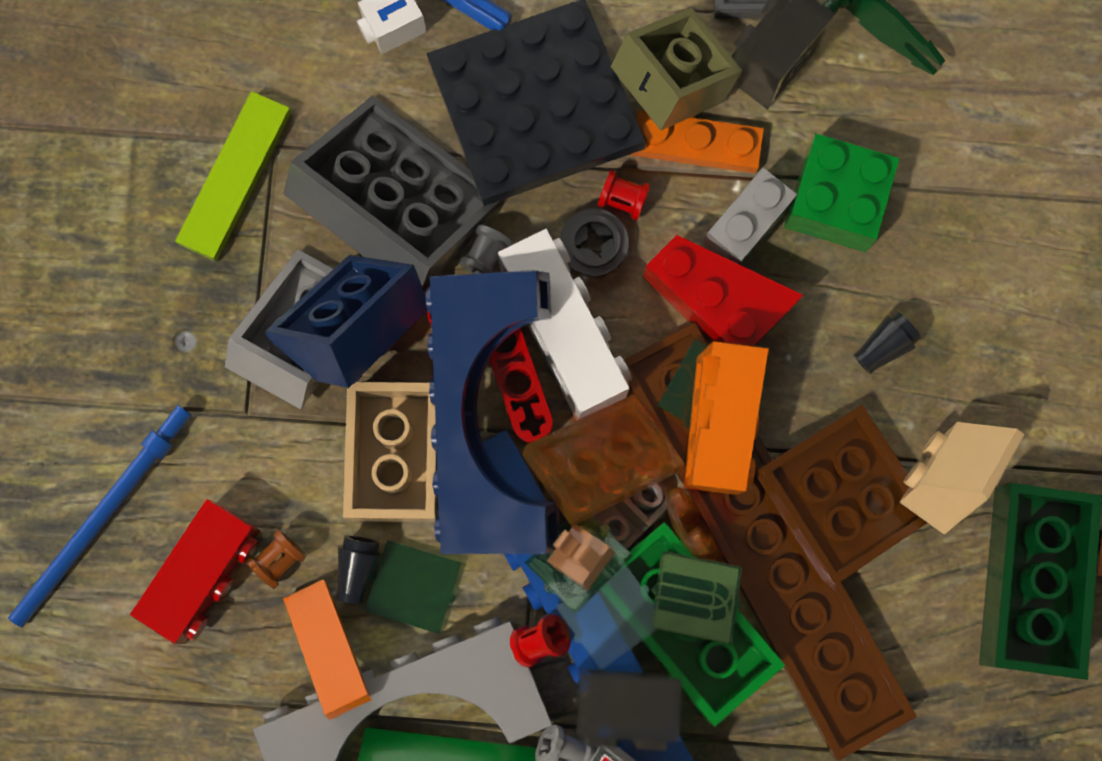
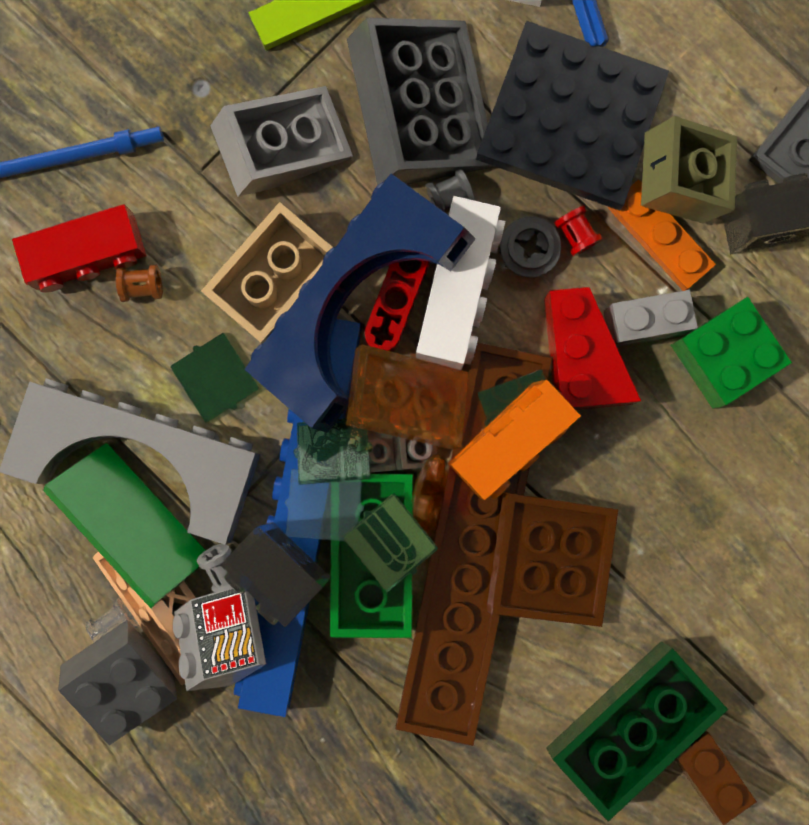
camera: 40 degrees right, 5 degrees up
dark blue slope [265,255,427,388] -> none
orange tile [283,579,372,720] -> none
black cone [336,535,382,604] -> none
red bush [509,614,571,667] -> none
medium nougat tile [547,524,615,591] -> none
black cone [853,312,921,375] -> none
tan slope [900,422,1025,534] -> none

